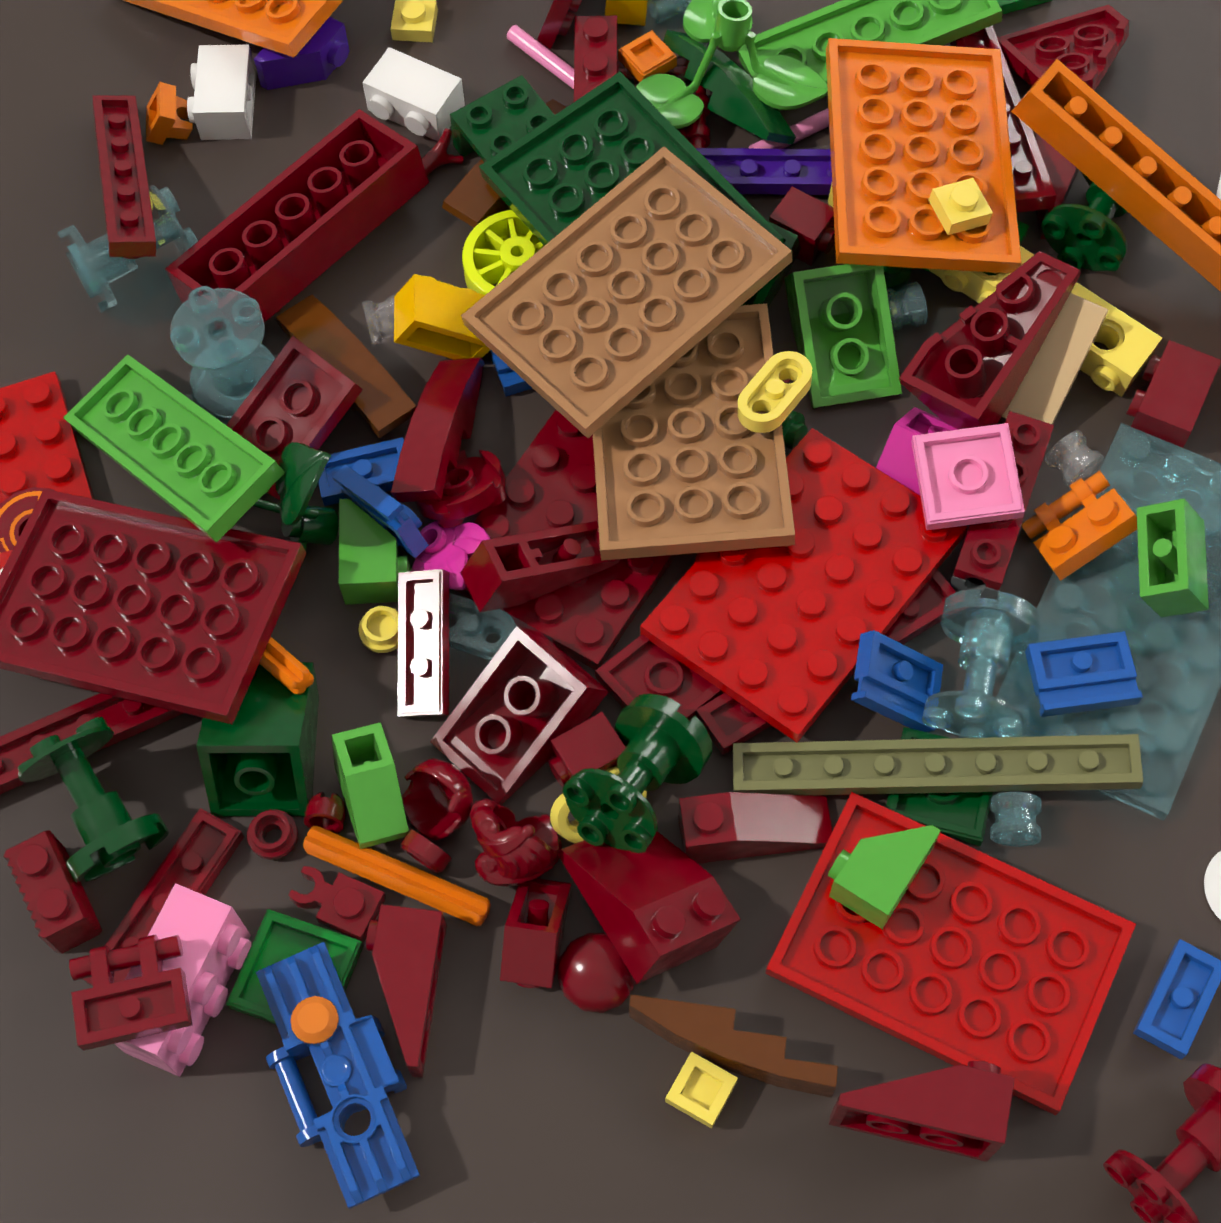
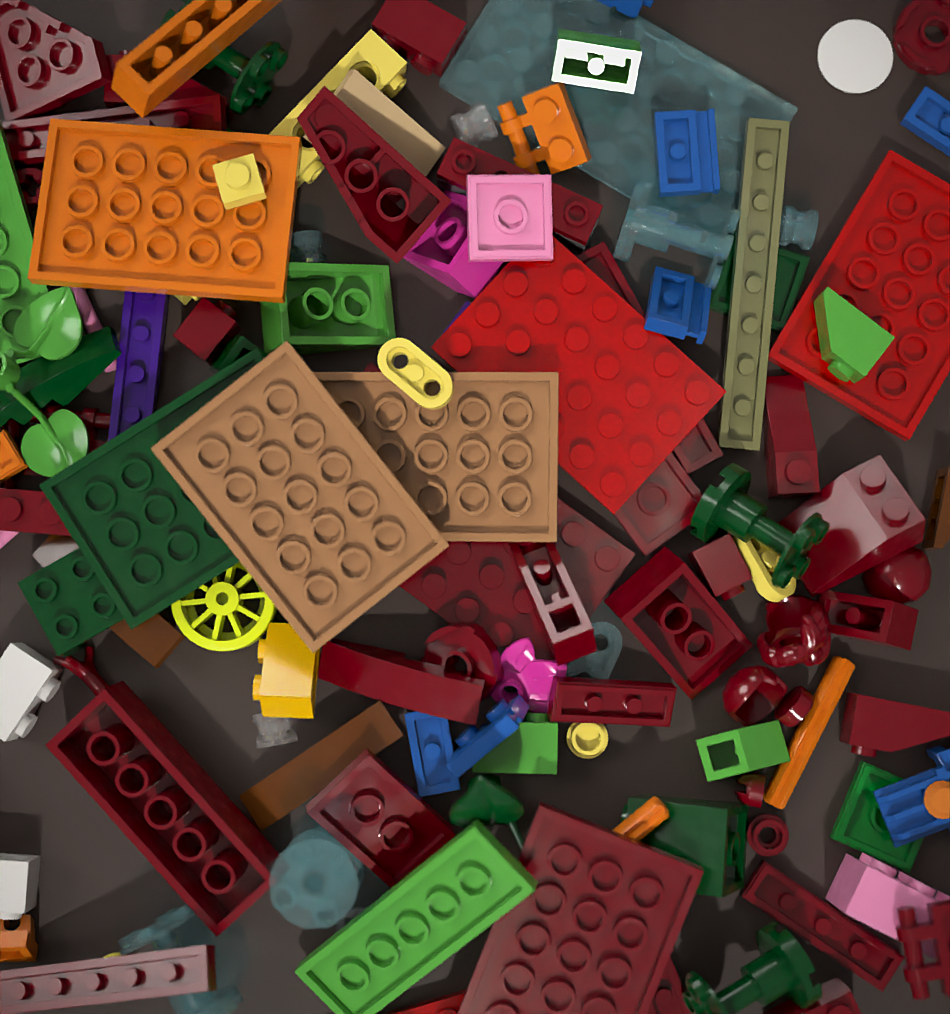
camera: 90 degrees left, 20 degrees up
dark red plate [288,866,386,943] -> none

